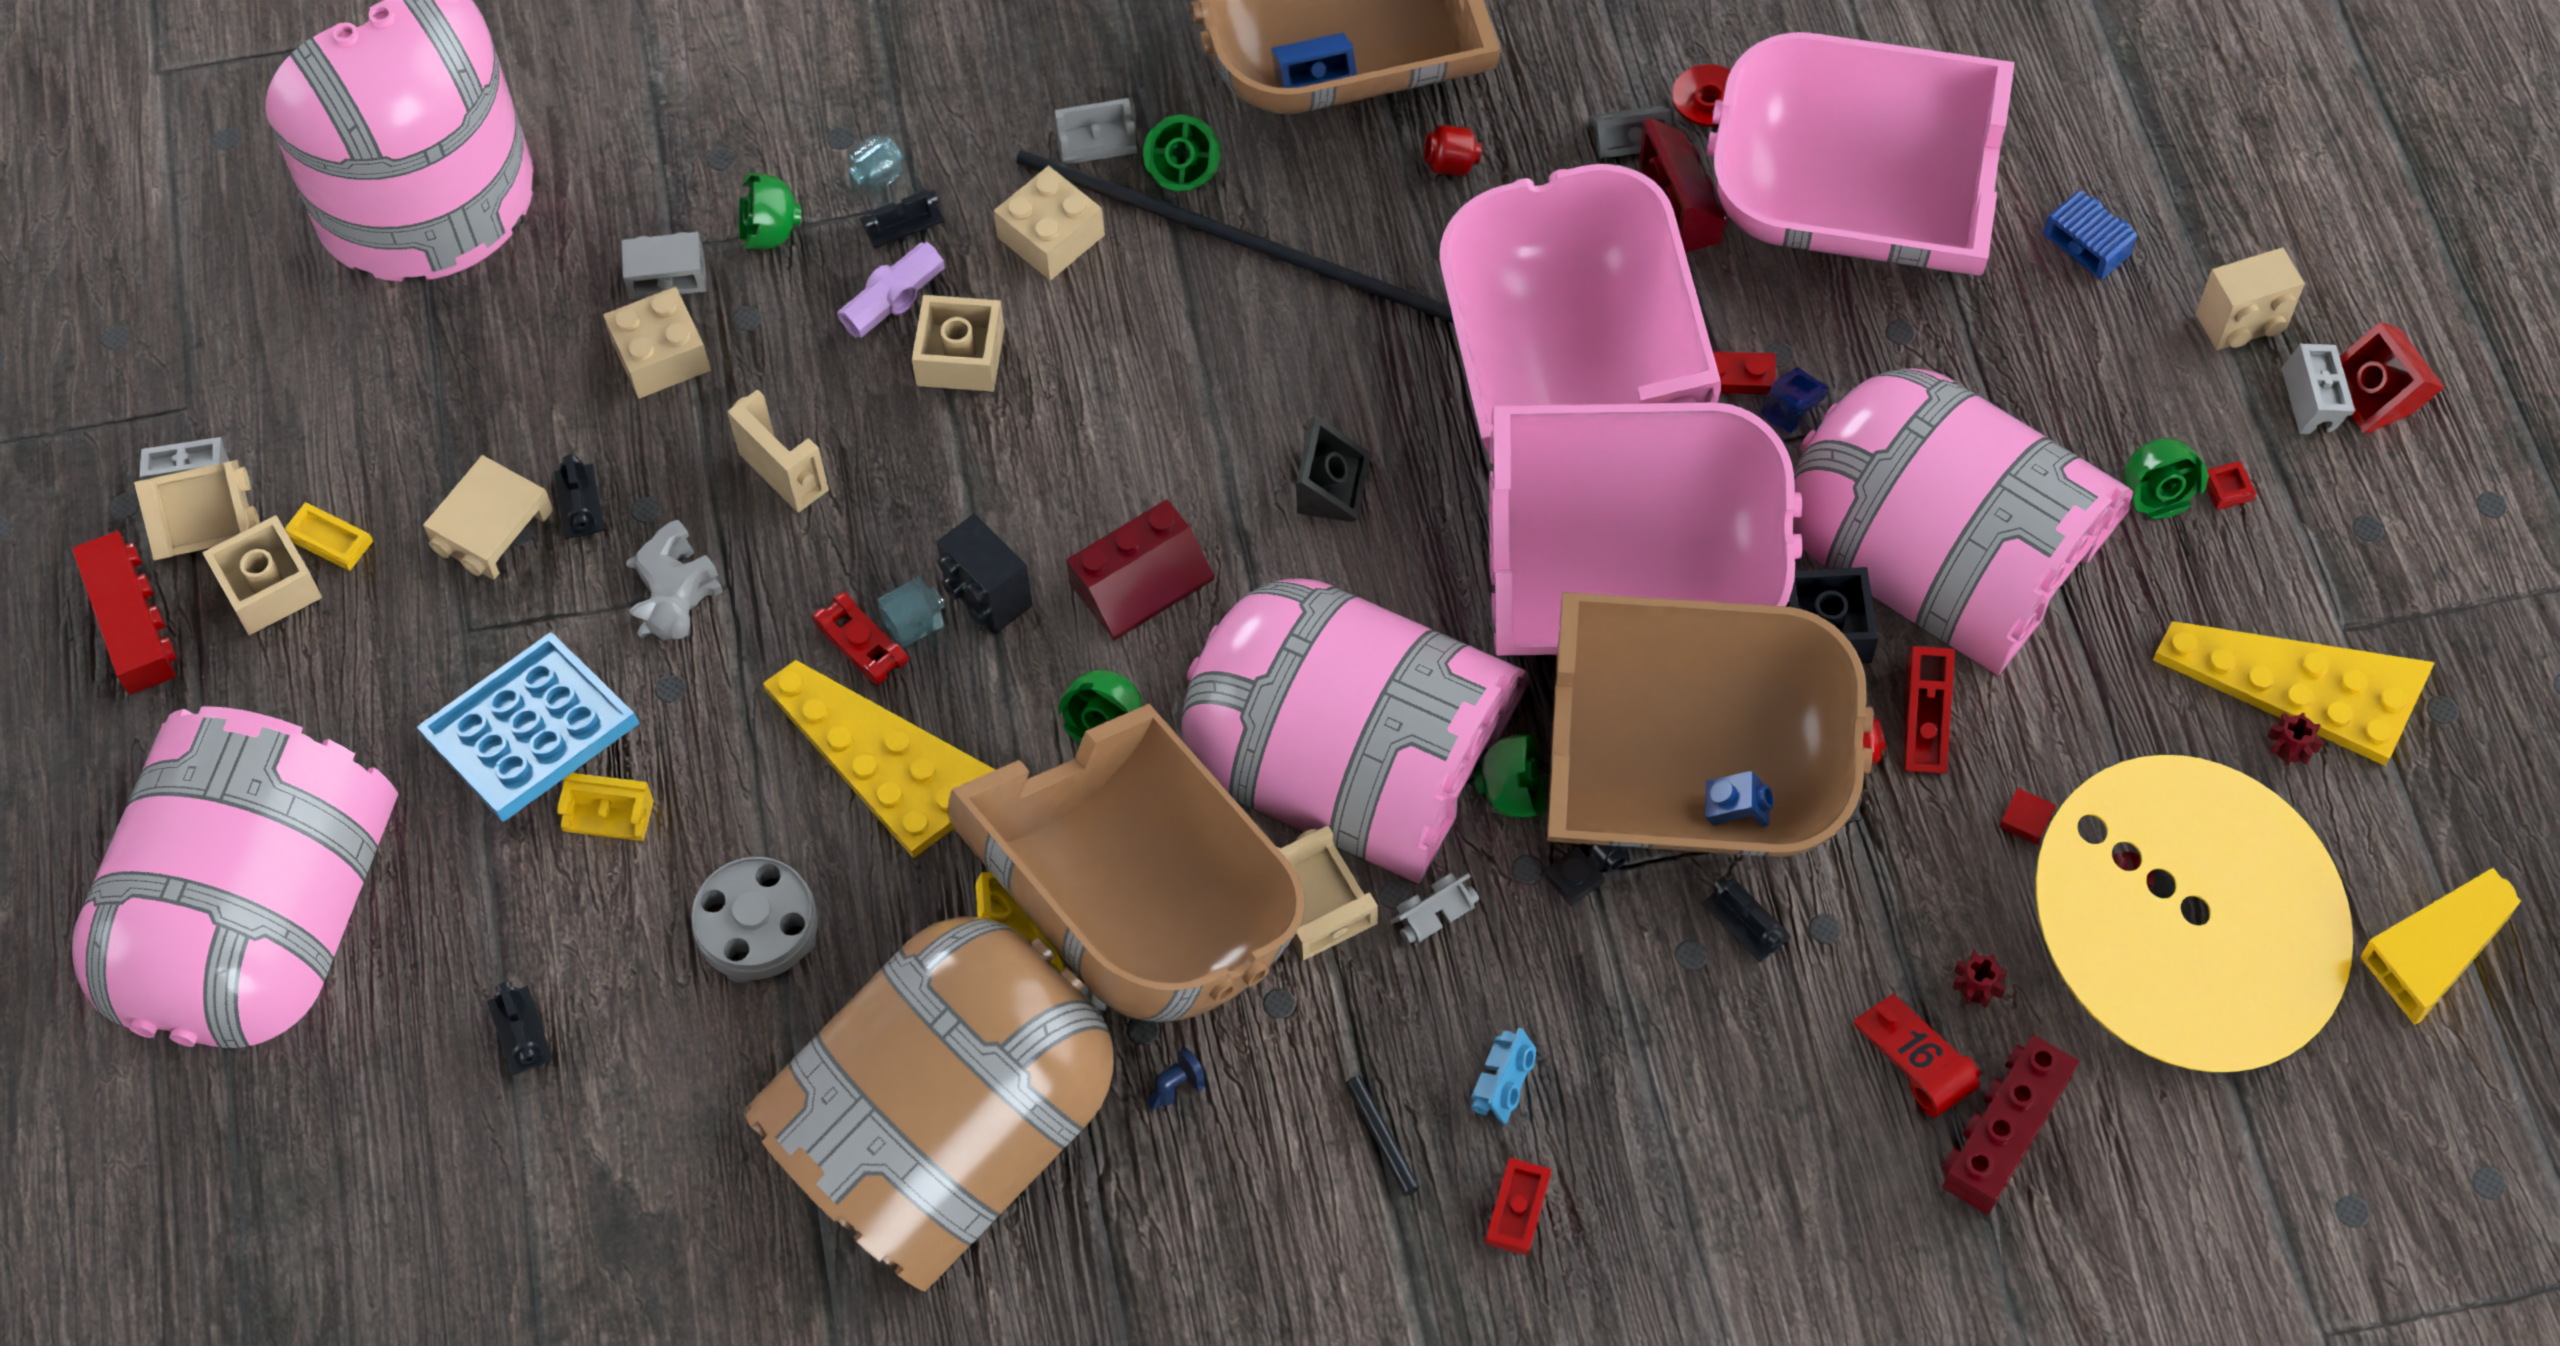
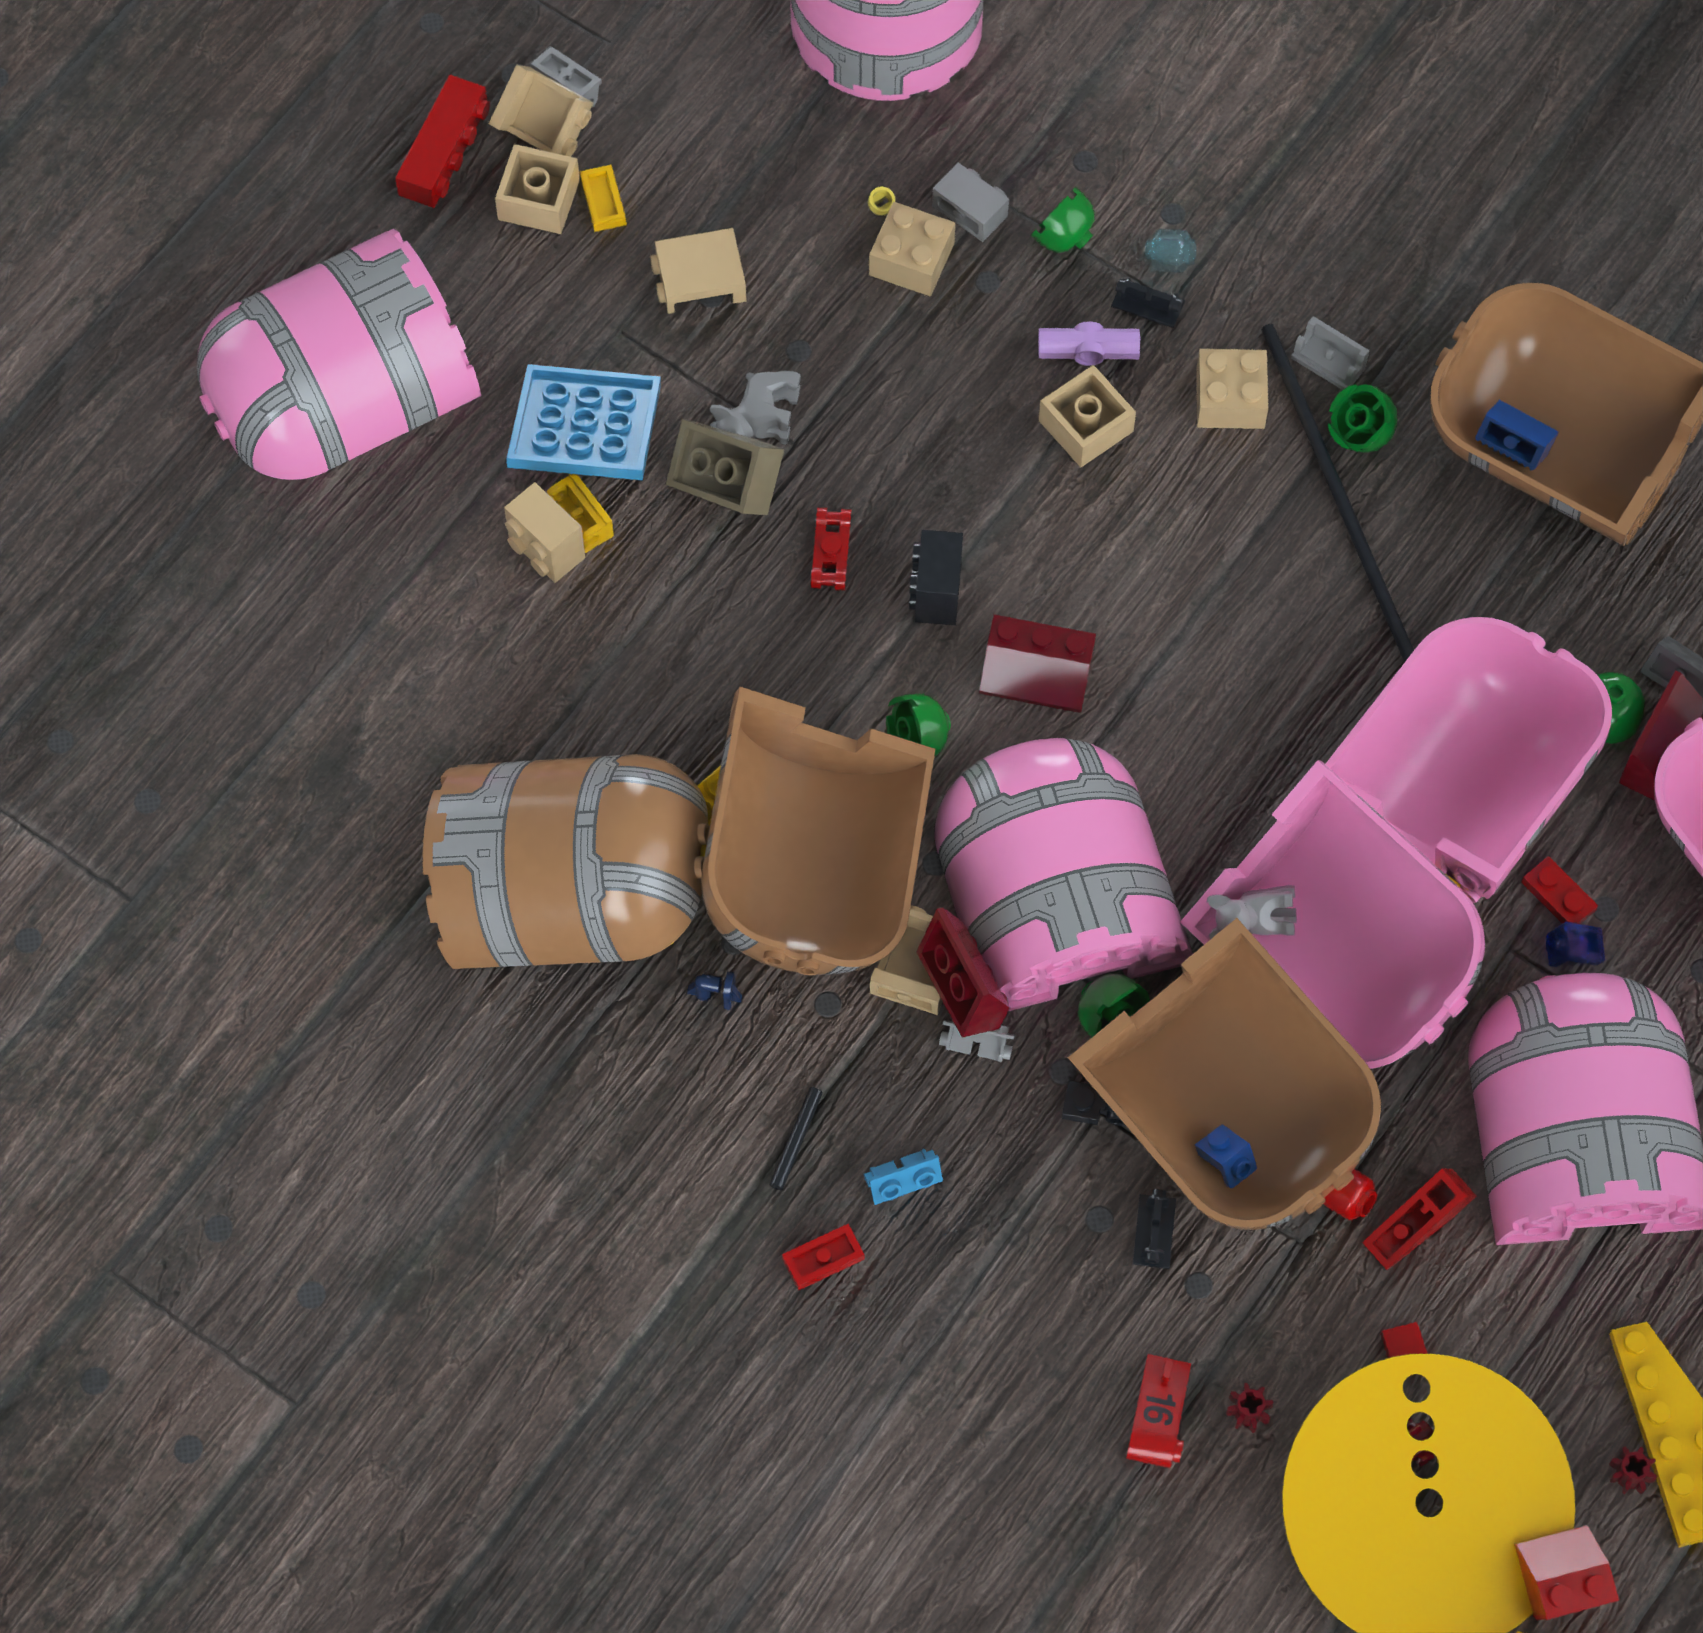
camera: 45 degrees right, 5 degrees up
black hinge [487,982,554,1076] -> none
black hinge [554,454,605,539] -> none
light grey piece [692,857,818,983] -> none
tan panel [727,390,829,513] -> none
yellow wing [763,660,995,858] -> none
clear light blue brick [877,576,945,648] -> none
pearl dark grey slope [1296,415,1372,522] -> none
red head [1423,125,1482,177] -> none
black brick [1786,567,1878,663] -> none
dark red brick [1941,1034,2080,1216] -> none
none -> tan brick [504,482,585,583]
none -> dark tan slope [666,419,784,515]
none -> light yellow hinge [868,187,895,216]
none -> dark red slope [916,908,1010,1037]
none -> light grey animal [1207,885,1297,939]
none -> red slope [1514,1525,1619,1620]

